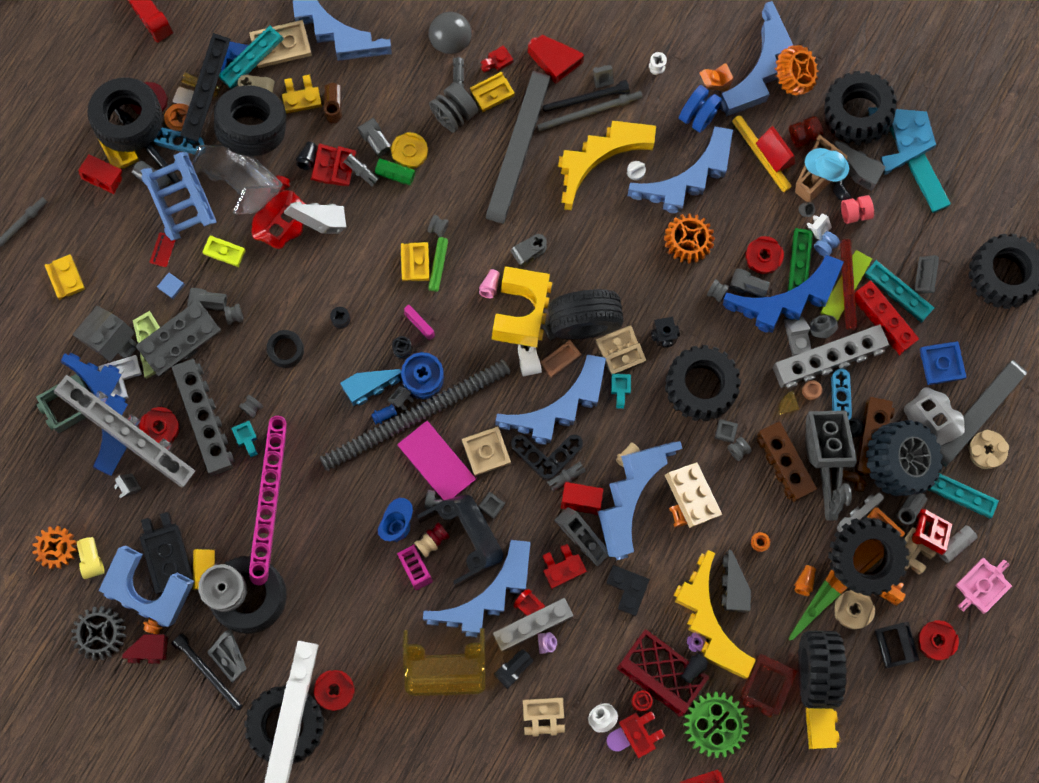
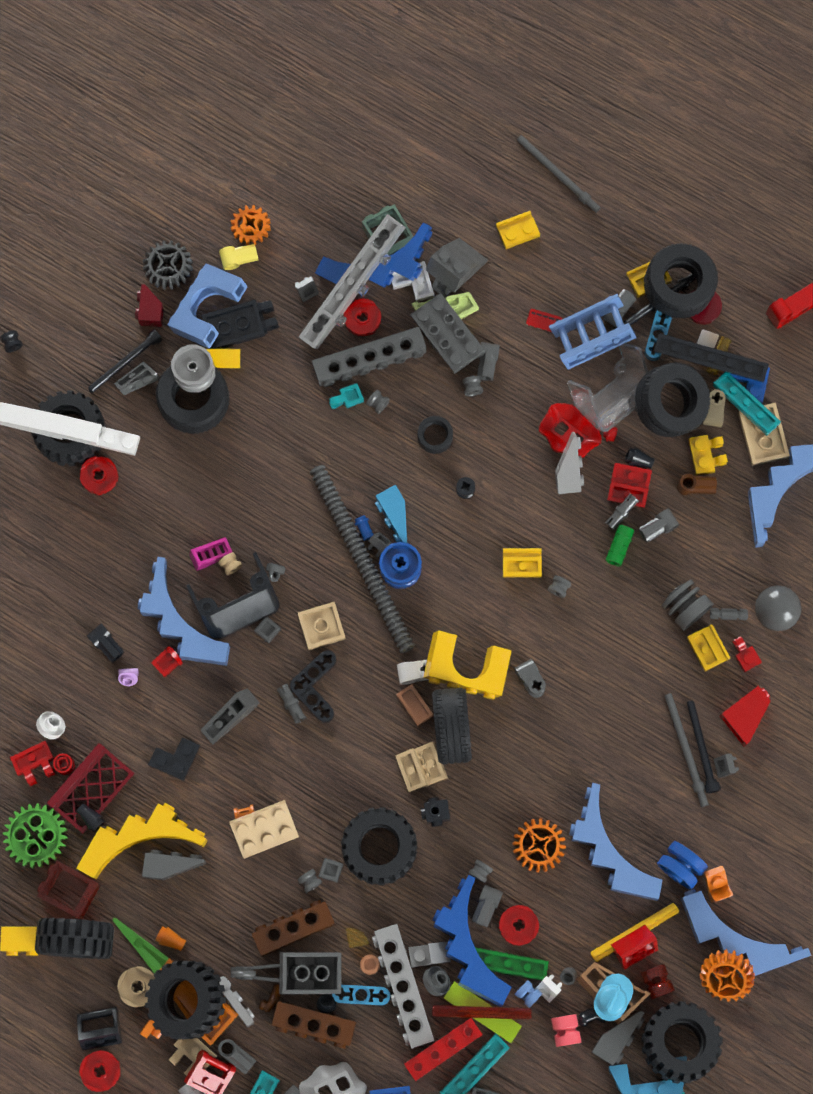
camera: 100 degrees right, 0 degrees up
red hinge [78,154,123,194] -> none
orange plate [143,618,162,634] -> none
medium blue tile [157,273,185,299] -> none
orange gear [164,103,189,131] -> none
neon yellow plate [203,236,246,267] -> none
dark pink beam [249,416,287,585] -> none
blue piece [378,498,413,542] -> none
yellow tile [391,132,428,169] -> none
black wheel [392,336,412,359] -> none
dark pink tile [397,421,476,501] -> none
clear yellow windscreen [403,628,485,696] -> none
dark pink tile [404,304,435,340] -> none
dark red wheel [426,522,450,547] -> none
bright green axle [429,237,448,292] -> none
bright pink cone [479,269,500,299] -> none
dark grey beam [486,71,551,224] -> none
light grey arch [493,598,573,653] -> none
medium blue arch [496,355,606,445] -> none
tan plate [523,698,565,737] -> none
red plate [542,544,587,589] -> none
yellow arch [558,121,656,210] -> none
red hinge [560,482,603,515] -> none
medium blue arch [598,441,682,560] -> none
medium lavender tile [607,727,630,751] -> none
teal plate [611,374,631,409] -> none
tan pin [616,442,640,467] -> none
white tile [627,161,646,181] -> none
white bush [649,52,667,75] -> none
medium lavender plate [687,632,707,652] -> none
orange plate [751,532,770,552] -> none
black wheel [866,420,943,496] -> none

